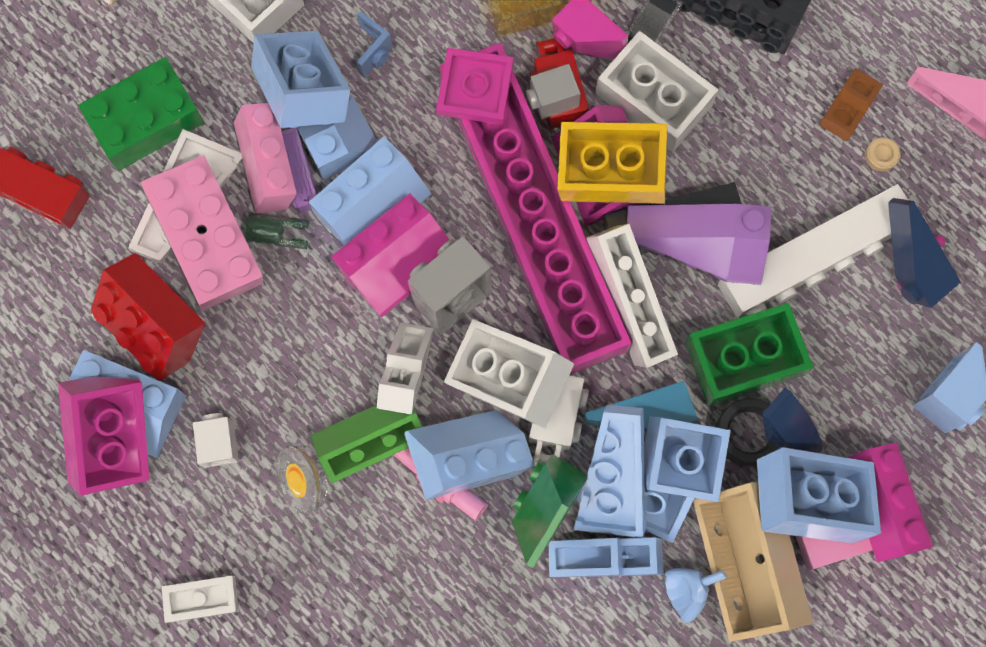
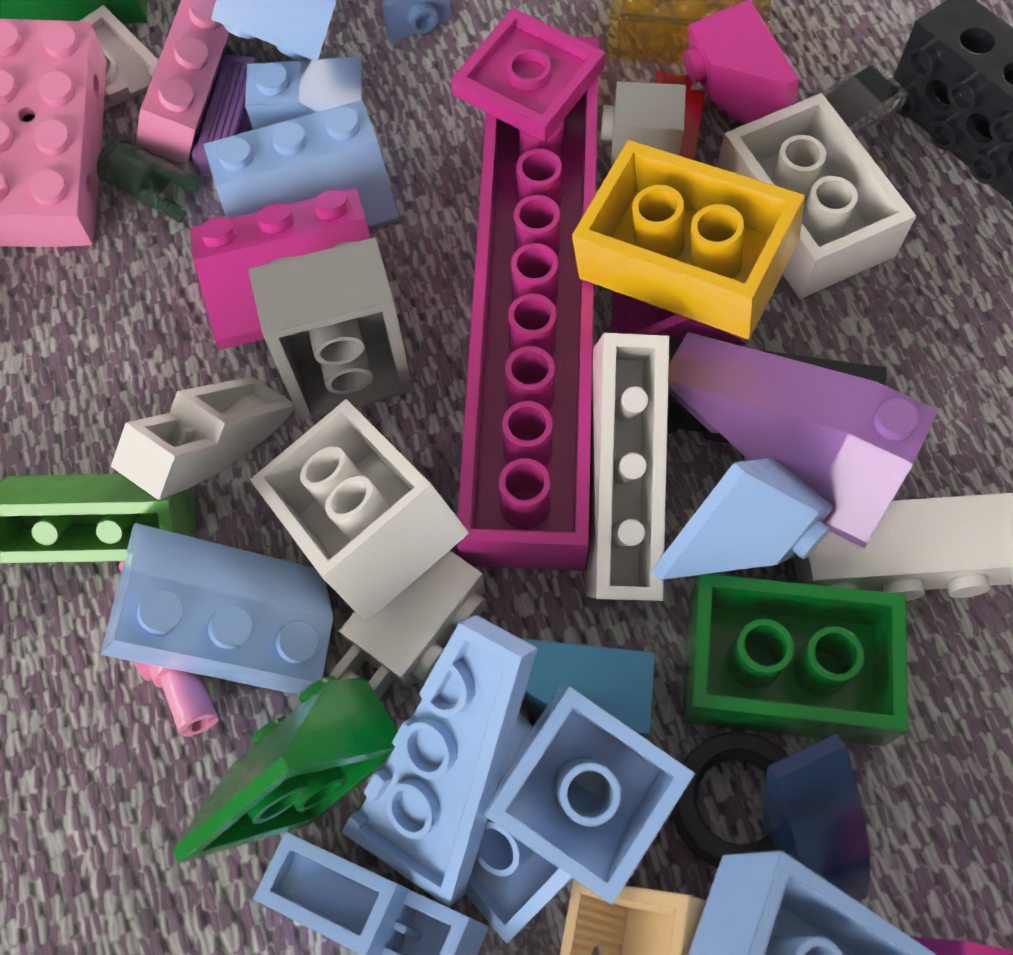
camera: 25 degrees right, 10 degrees down
none -> light blue slope [651,457,834,580]

